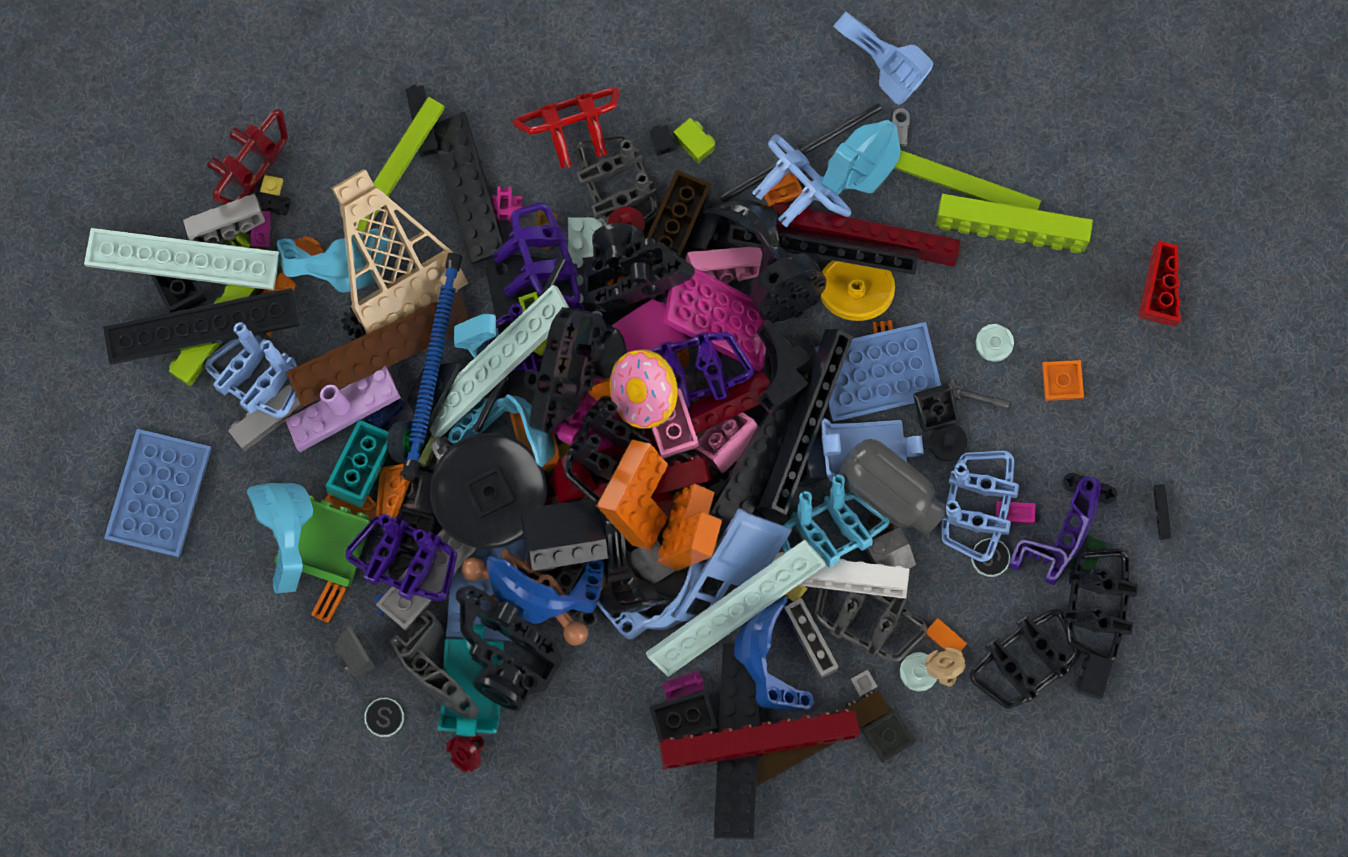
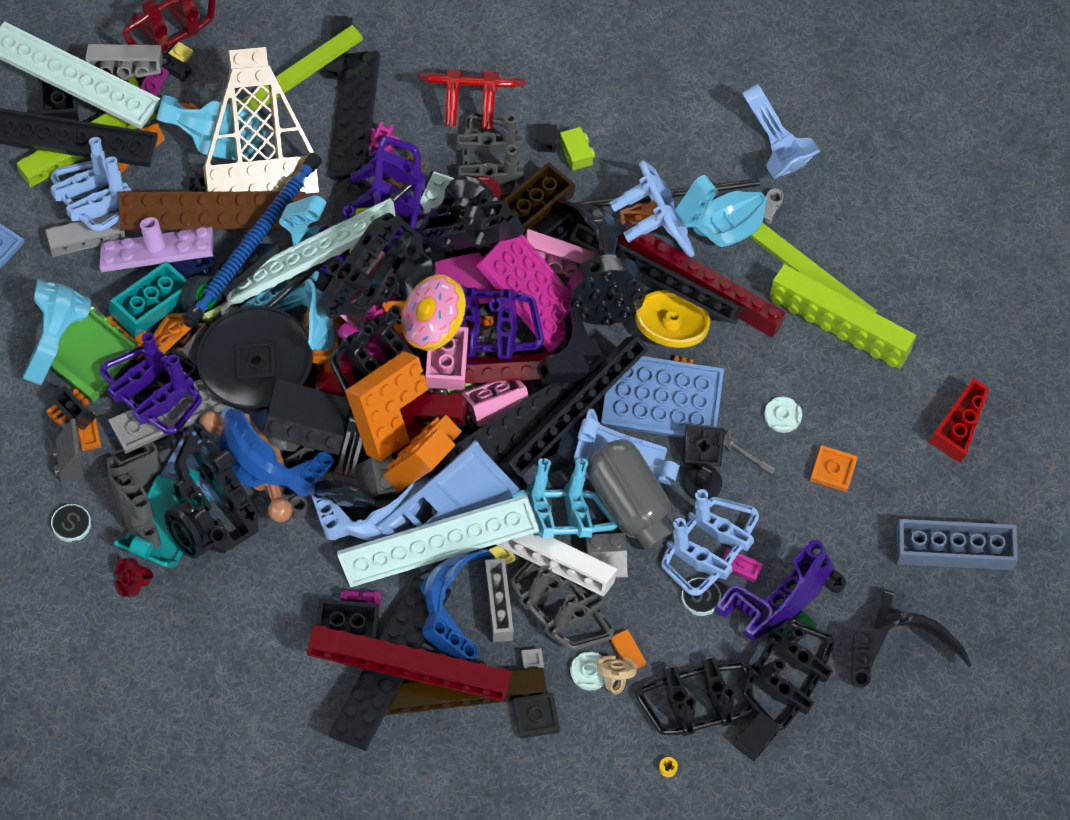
camera: 15 degrees right, 15 degrees down
none -> black brick [51,385,97,430]
none -> orange tile [77,412,102,451]
none -> yellow bush [659,757,678,777]
none -> black piece [851,613,971,688]
none -> sand blue brick [896,519,1018,570]

